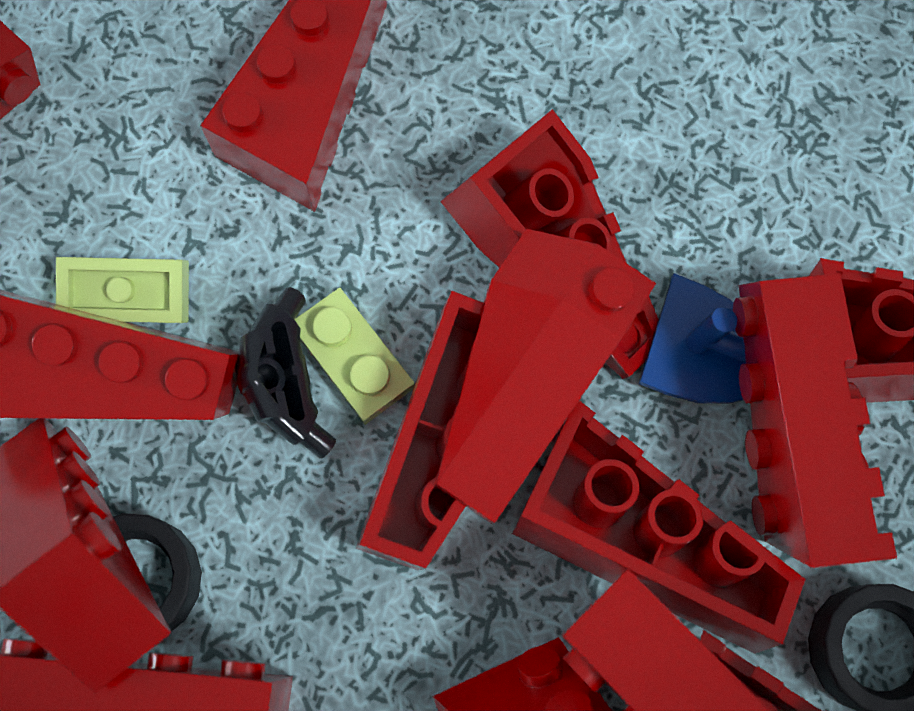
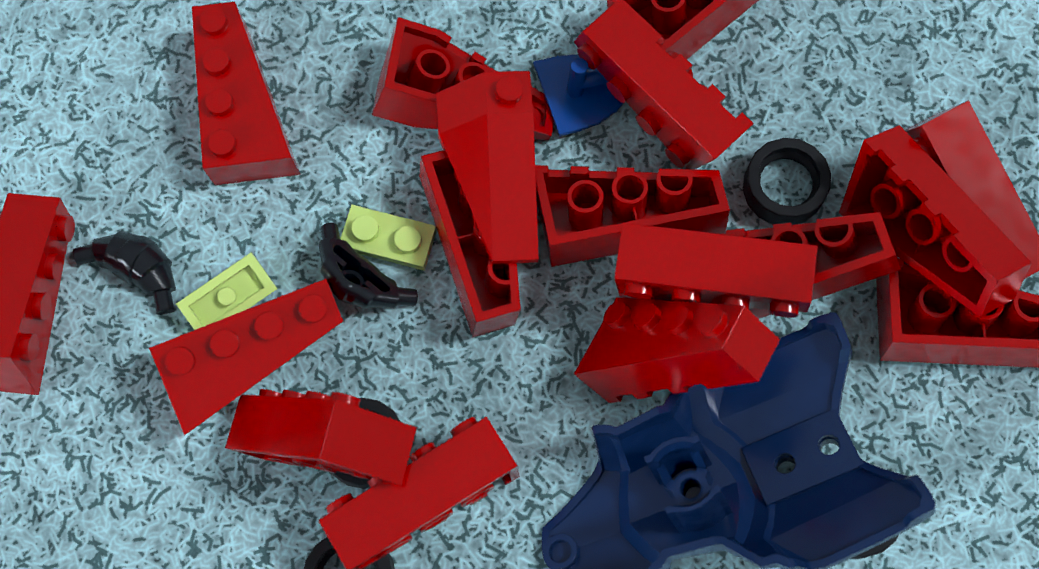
camera: 30 degrees left, 0 degrees up
none -> black piece [73,231,176,315]

